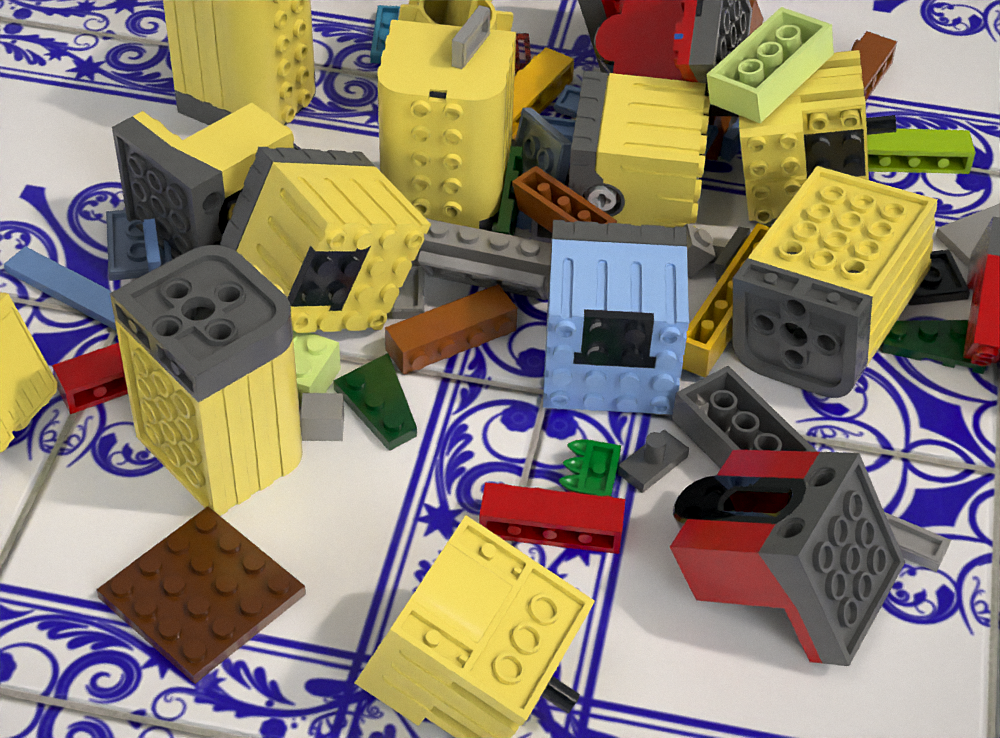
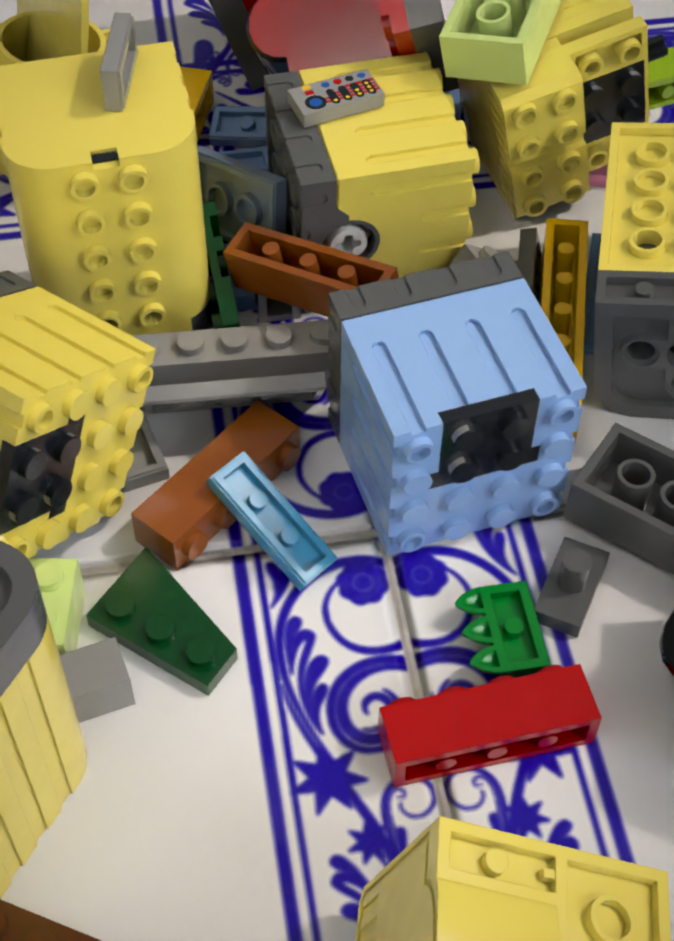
camera: 20 degrees left, 5 degrees up
none -> dark azure tile [206,451,338,591]
none -> light grey tile [287,69,385,128]

